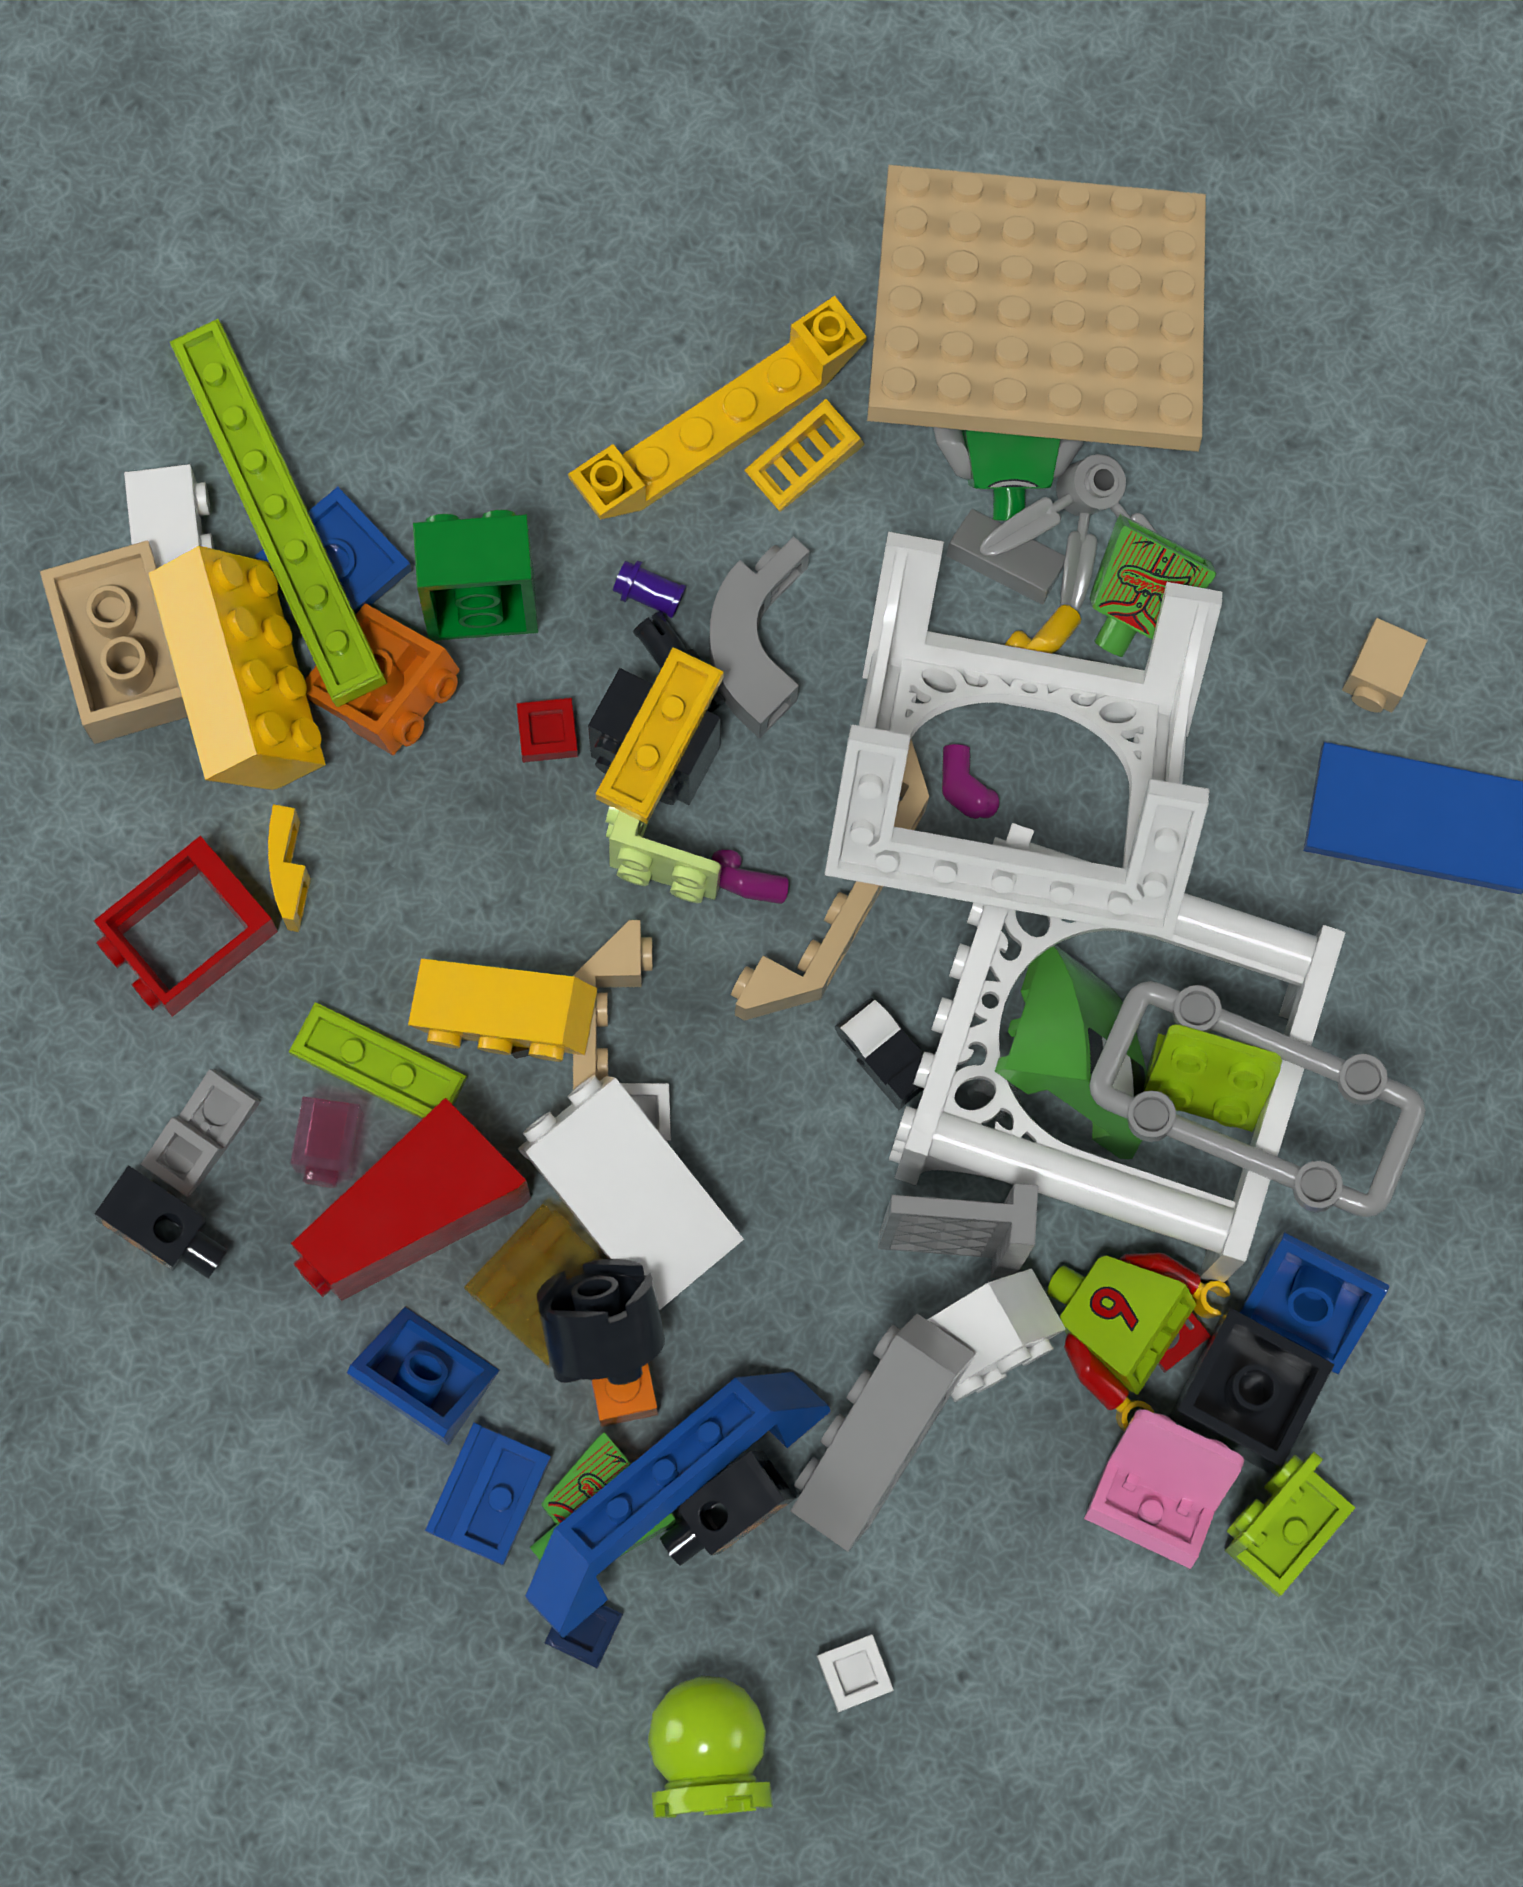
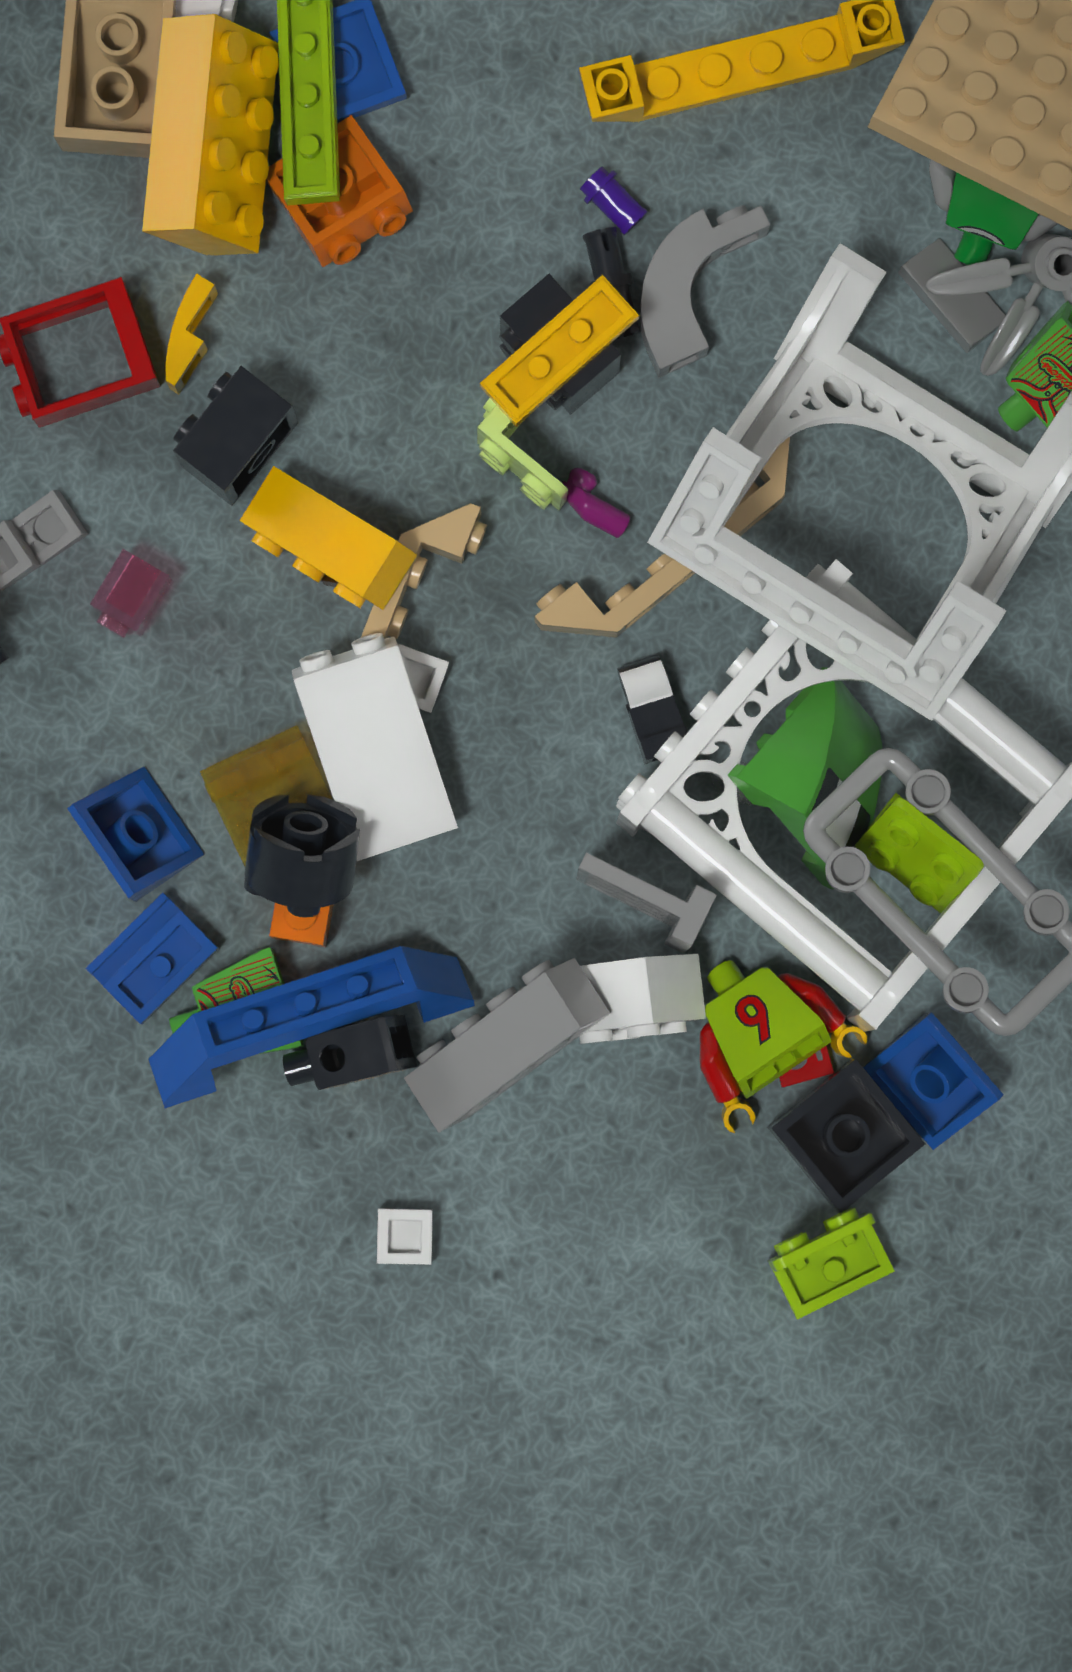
camera: 25 degrees right, 10 degrees up
lime tile [289,1002,467,1119] -> none
red slope [291,1097,531,1301] -> none
green brick [413,510,538,641] -> none
red plate [516,698,578,763] -> none
dark blue tile [544,1605,623,1669] -> none
lime tile [648,1675,773,1818] -> none
yellow slope [744,399,865,512] -> none
magenta arm [942,744,1000,819] -> none
yellow arm [1005,605,1081,654] -> none
bright pink bracket [1084,1410,1244,1569] -> none
none -> black brick [173,366,298,506]

